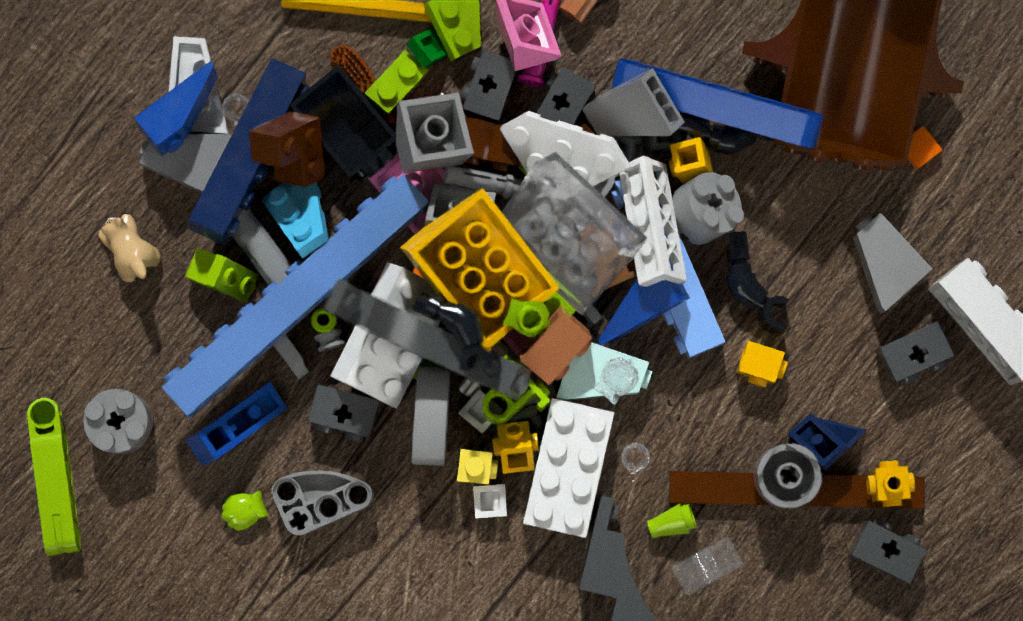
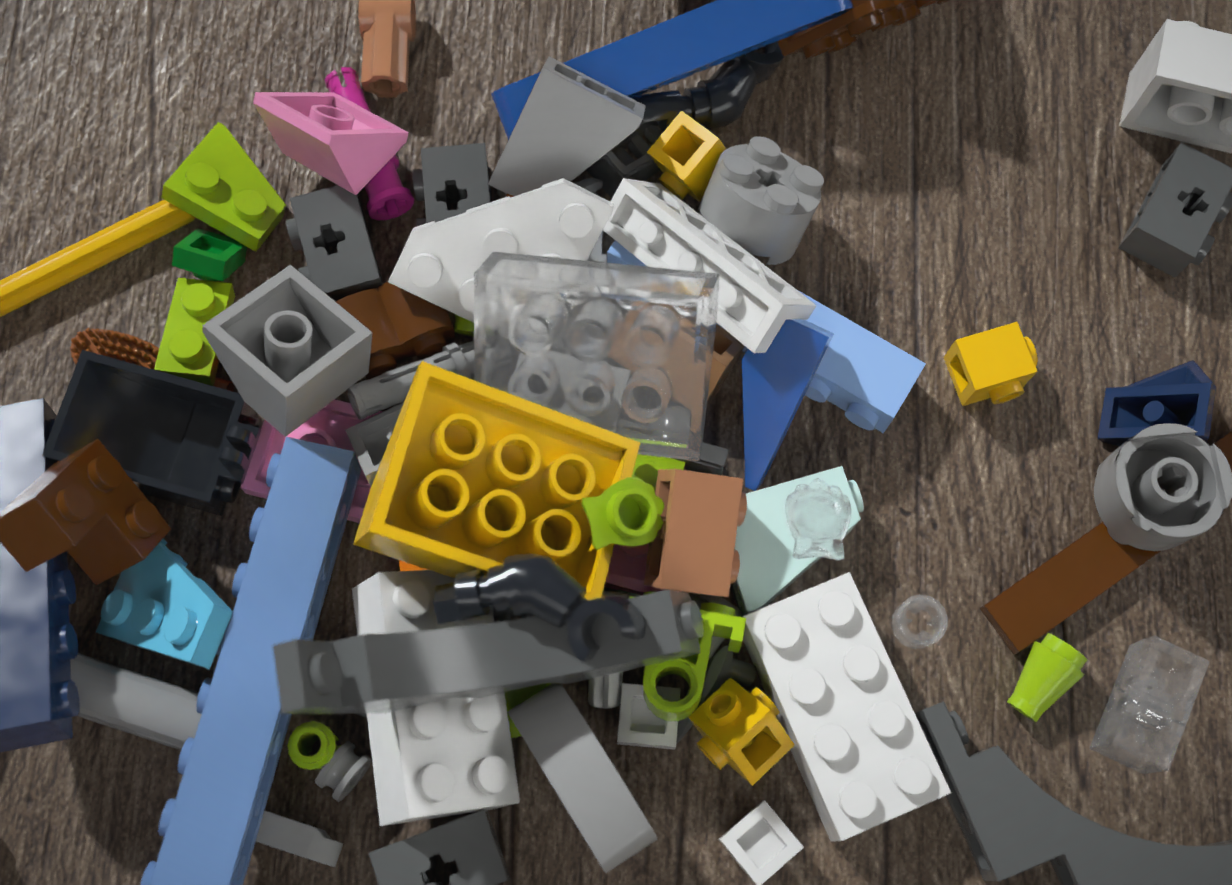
camera: 40 degrees left, 10 degrees down
lime pin [184,248,259,304] -> none
light yellow brick [457,449,498,485] -> none
black piece [726,231,790,334] -> none
light grey slope [853,213,932,314] -> none

